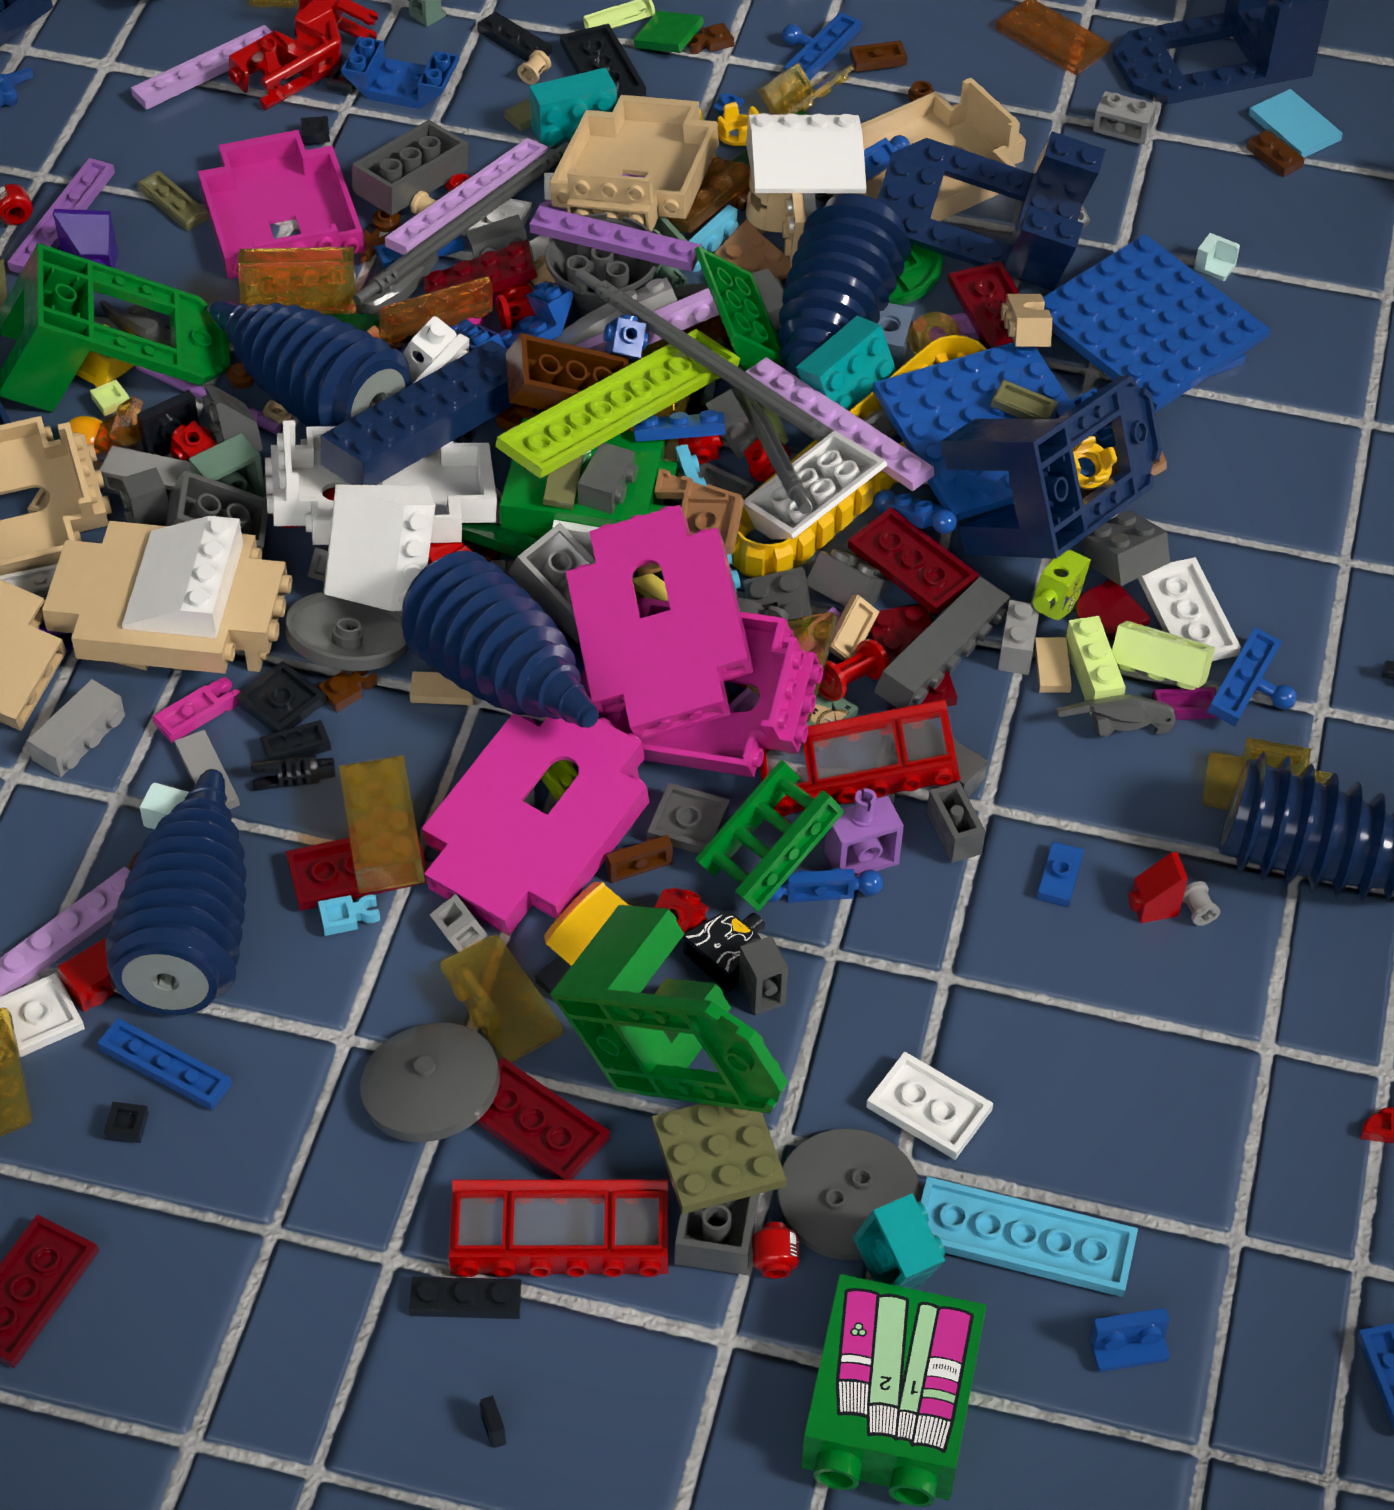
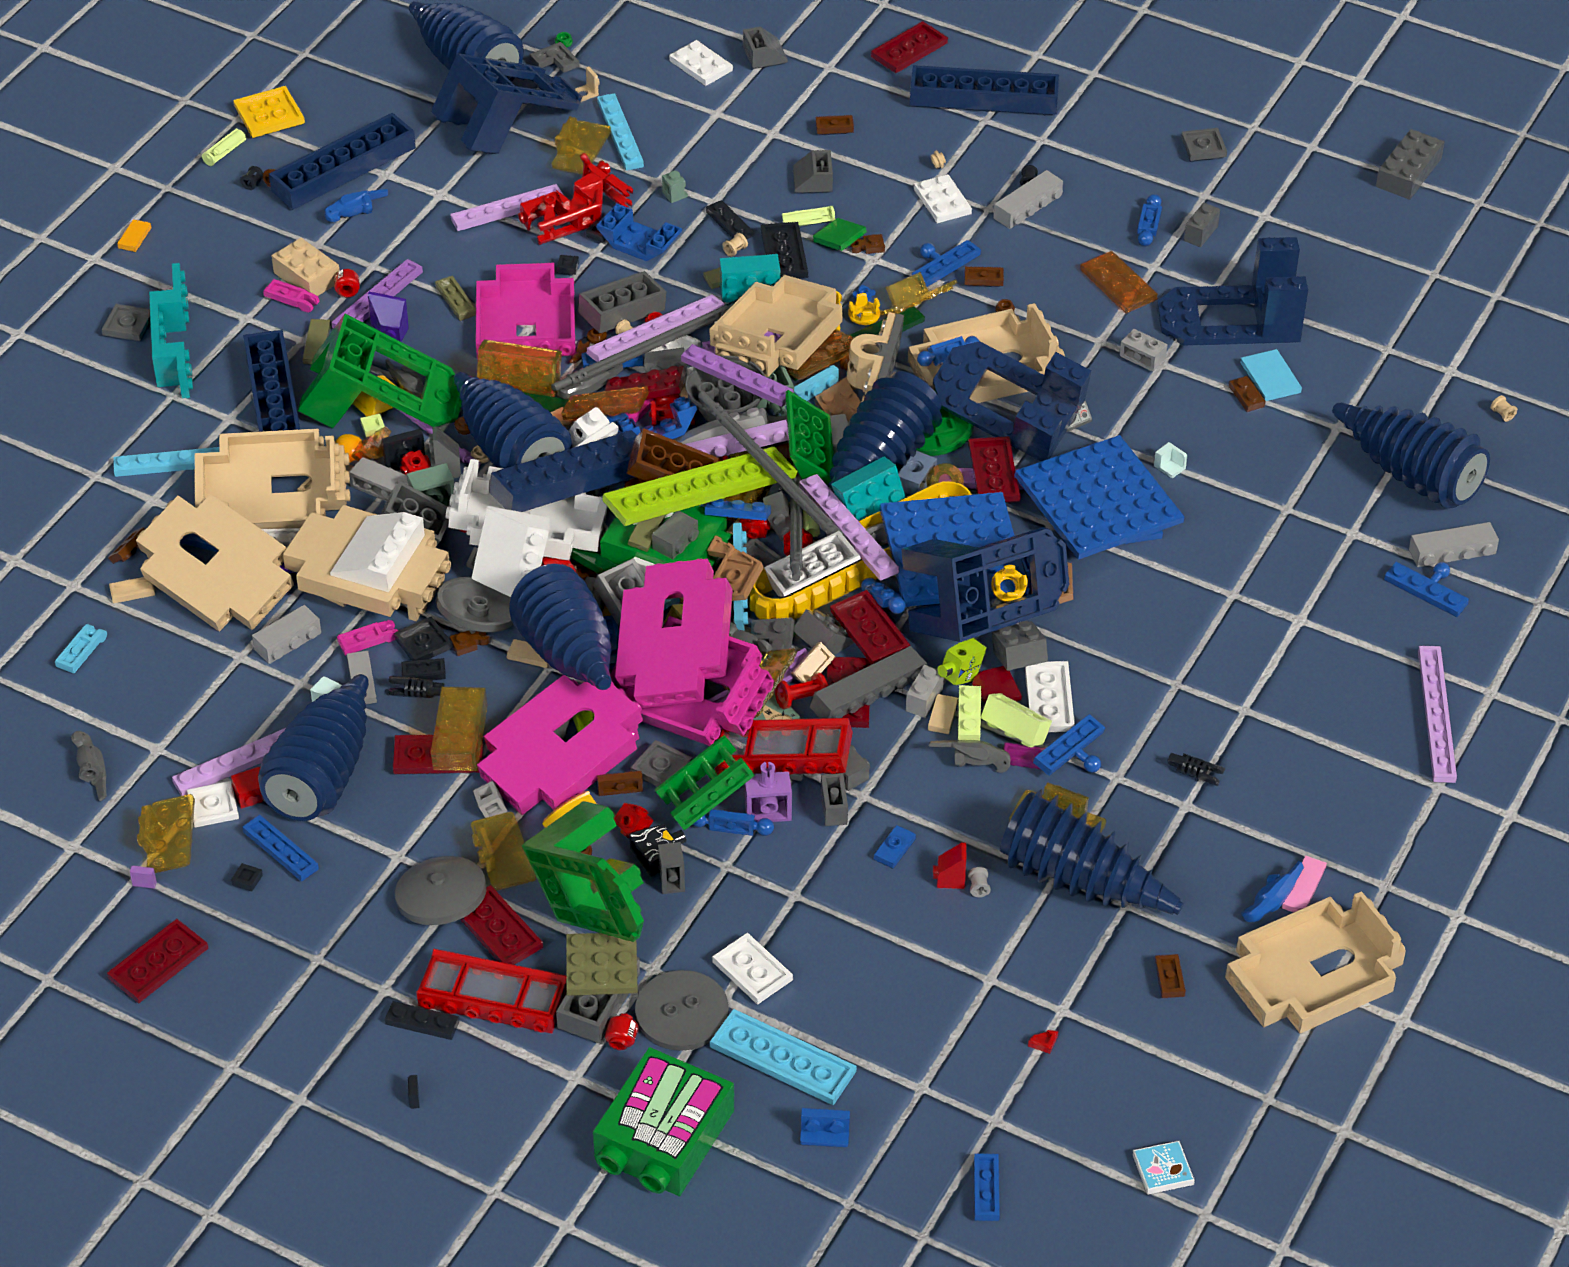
camera: 15 degrees right, 5 degrees down
dark grey brick [119,467,169,526] -> none
medium azure plate [318,895,380,936] -> none
brick [603,315,648,363] -> none
white slope [746,113,866,193] -> none
teal brick [852,1193,945,1289] -> none
olive tile [991,379,1058,419] -> none
tan arch [1001,294,1053,347] -> none

